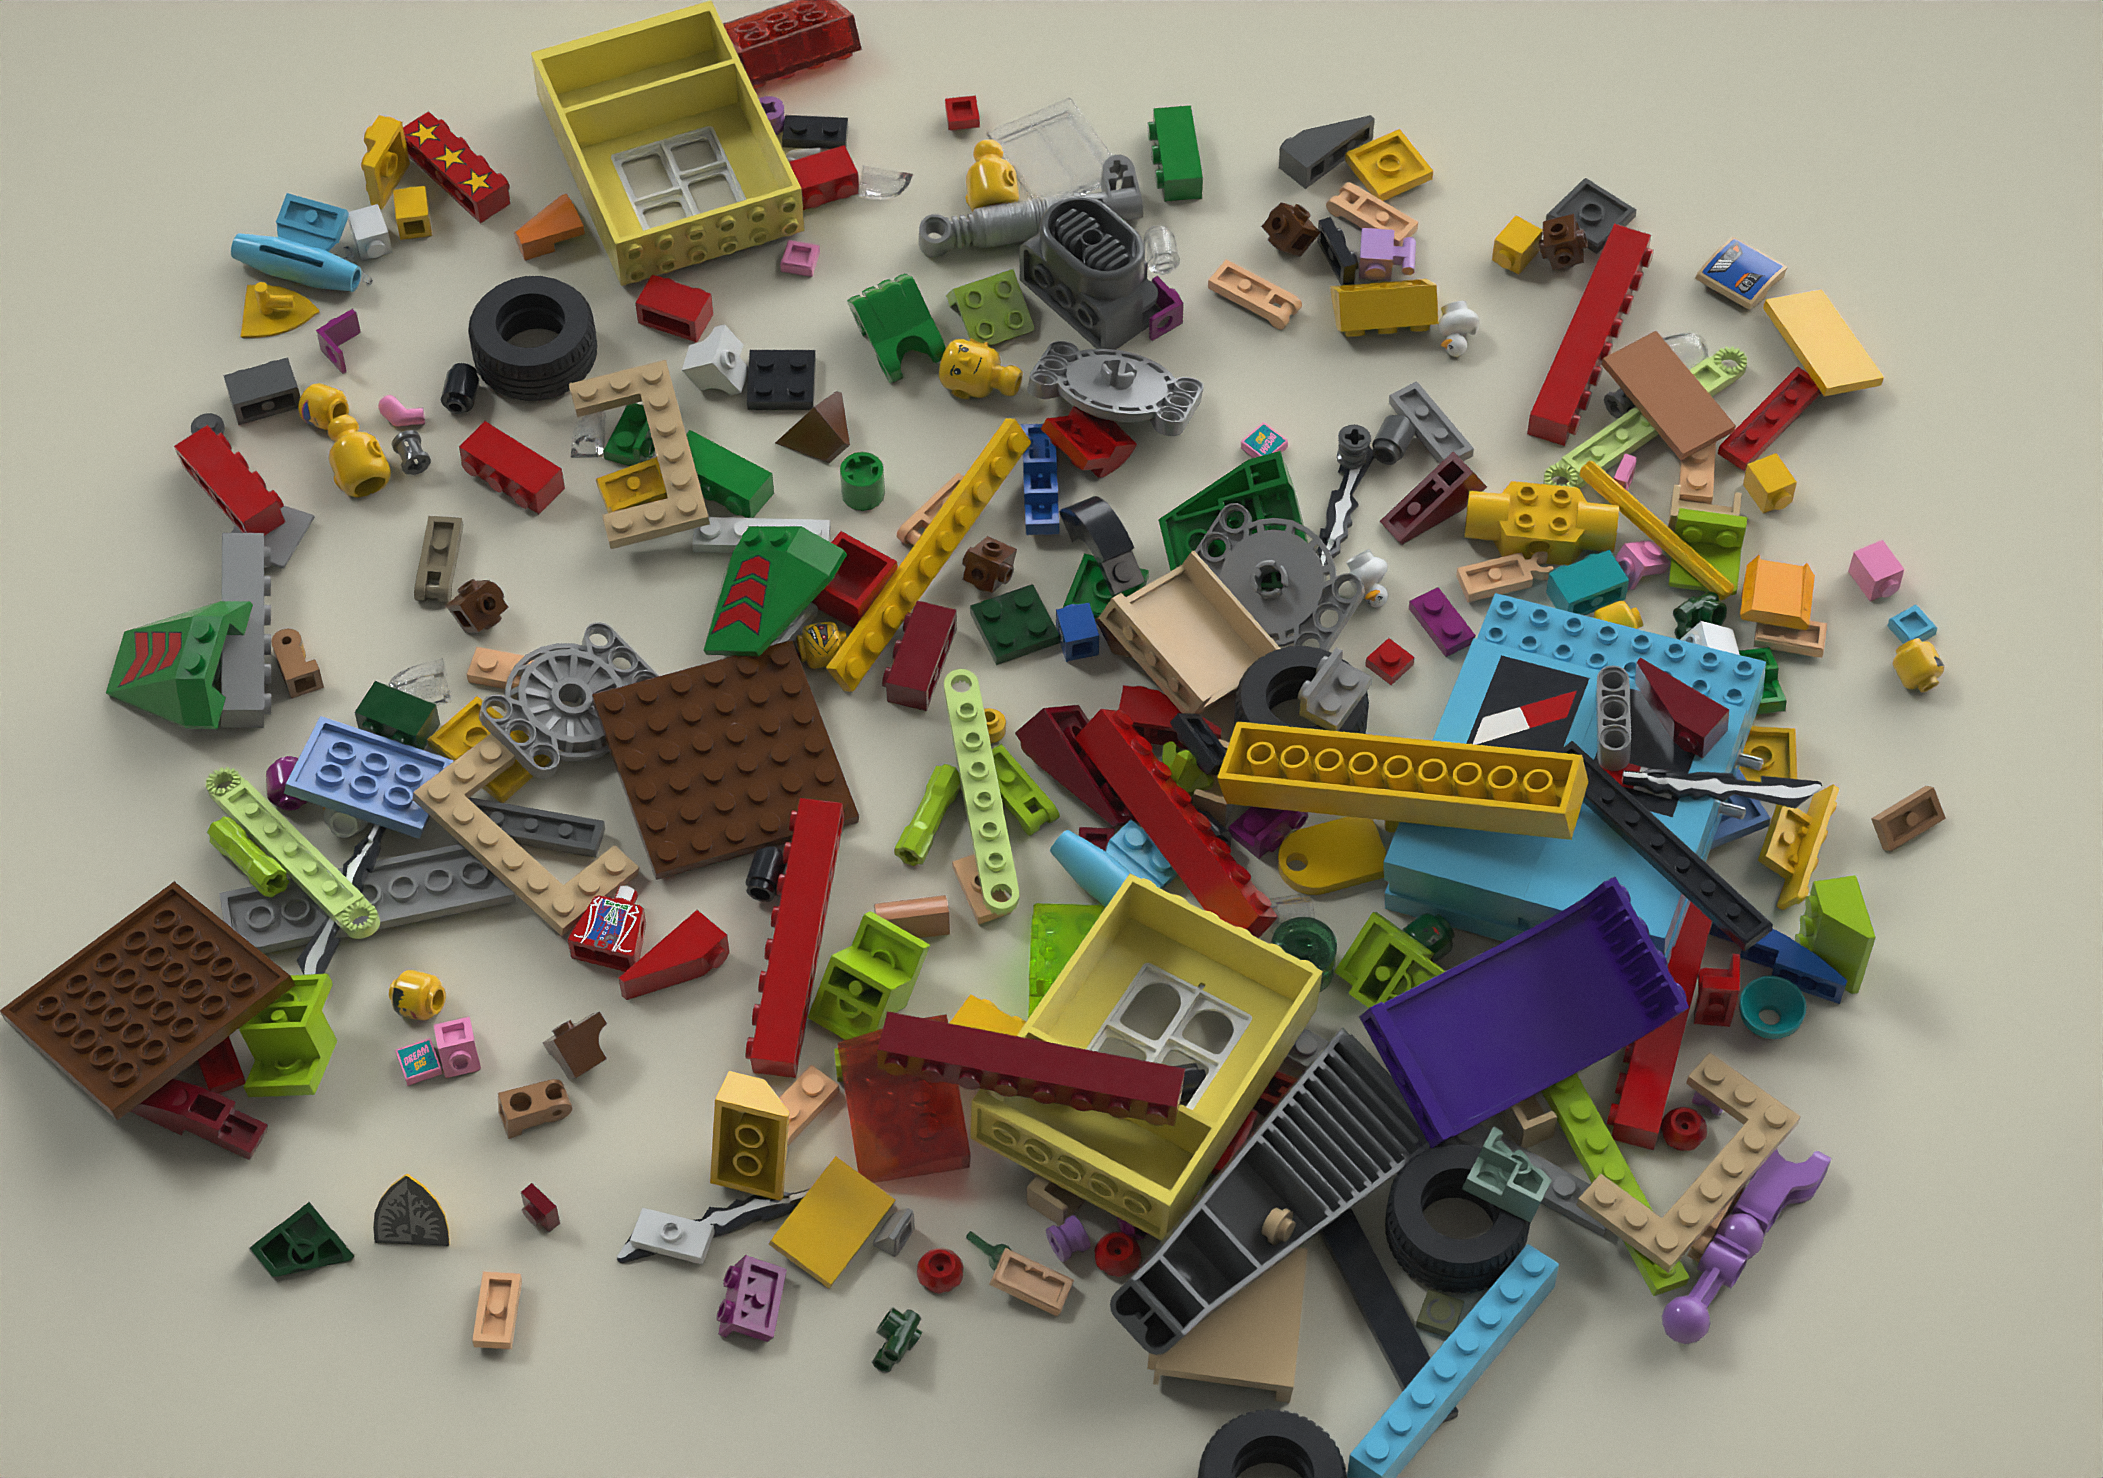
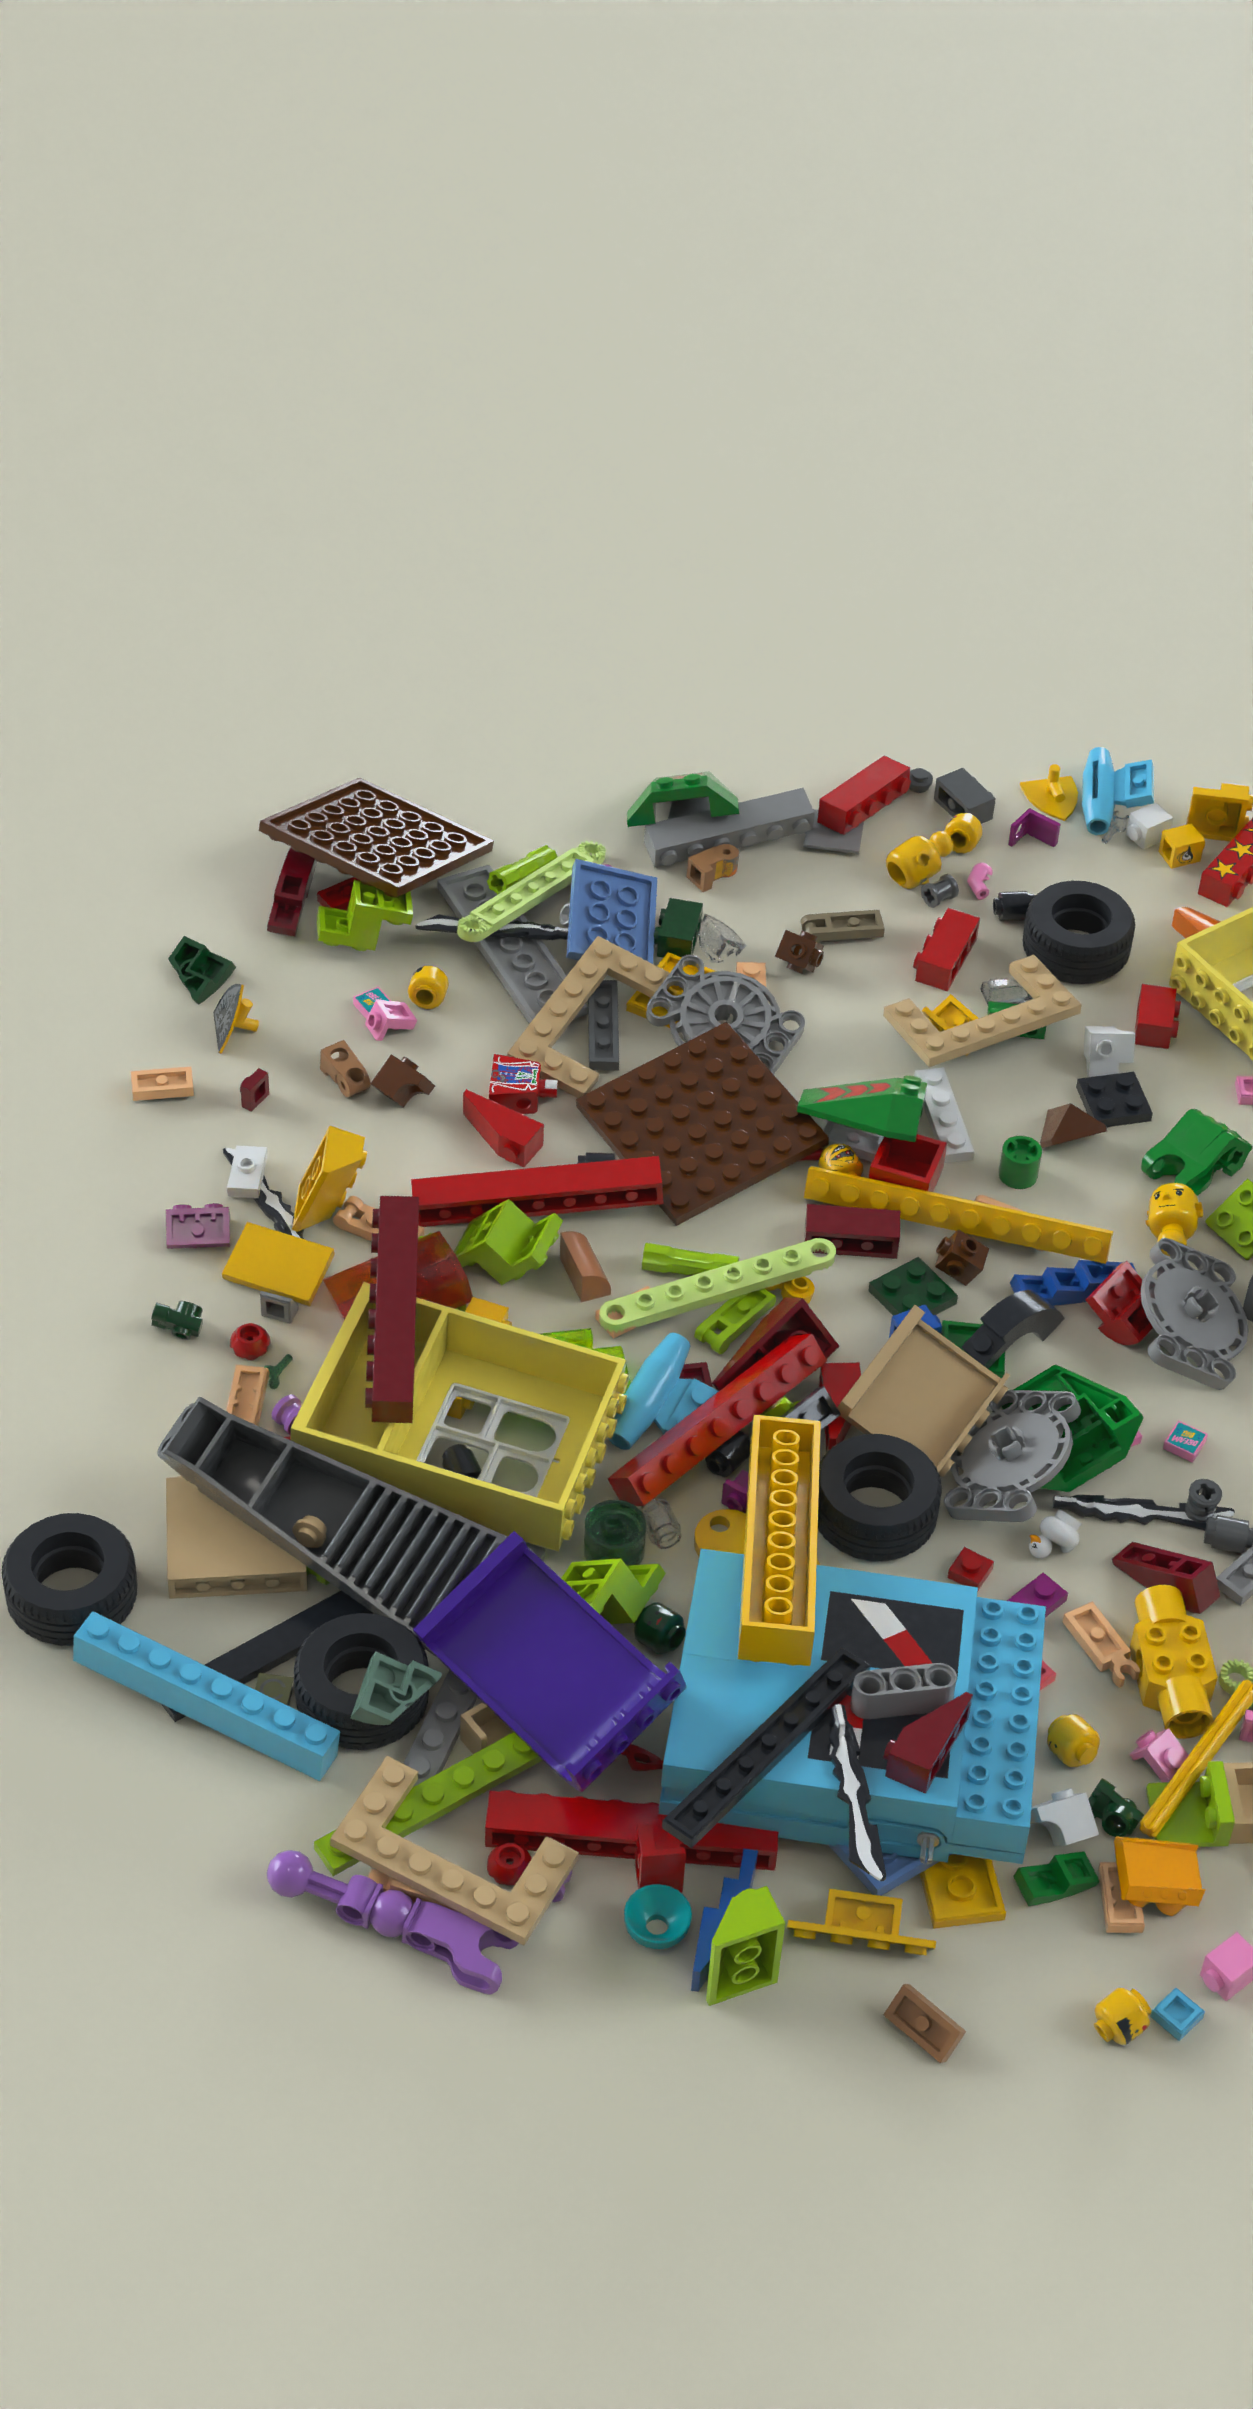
camera: 75 degrees right, 10 degrees down
green brick [686,430,774,518] -> none
light grey bracket [1298,647,1372,731] -> none
teal brick [1546,550,1629,616] -> none

